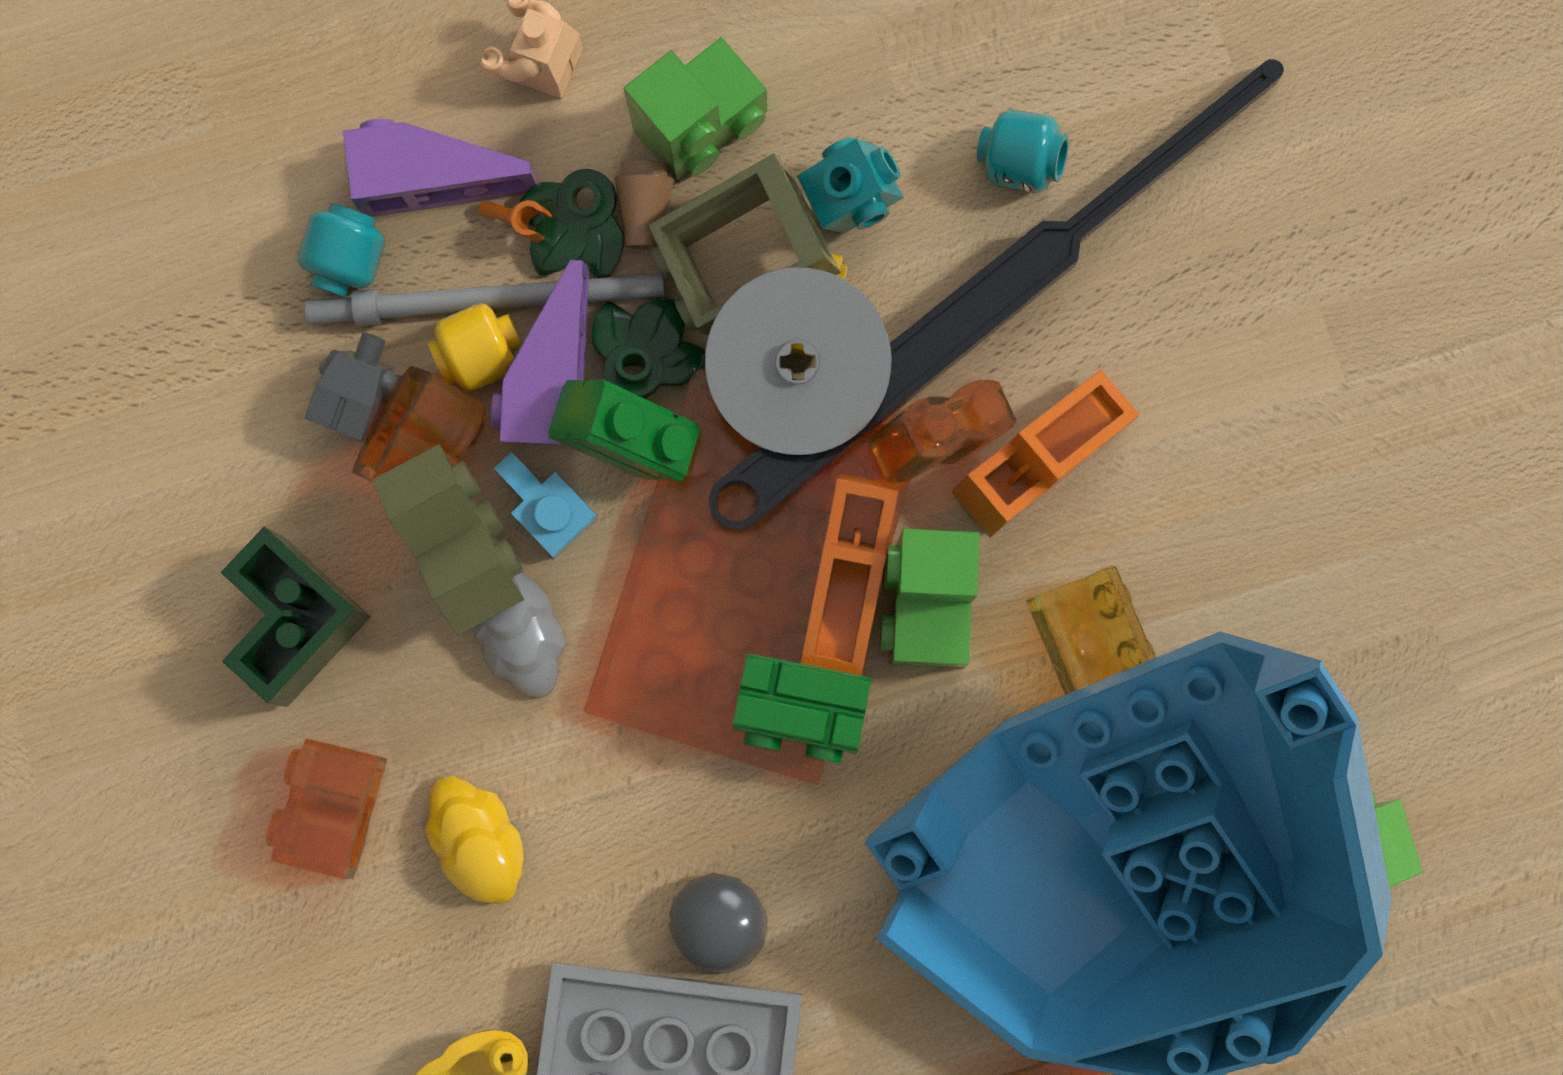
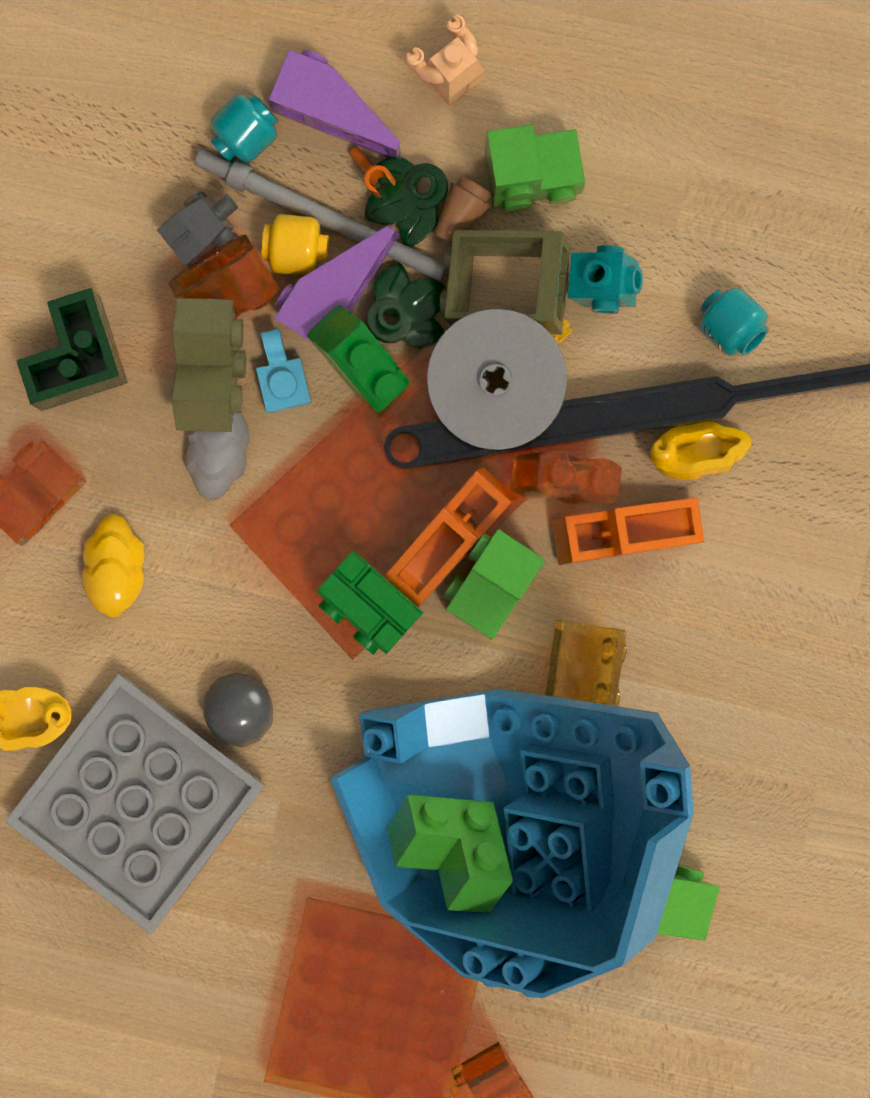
camera: 30 degrees right, 5 degrees up
none -> bright green brick [387,794,513,913]
none -> yellow arm [650,421,752,480]

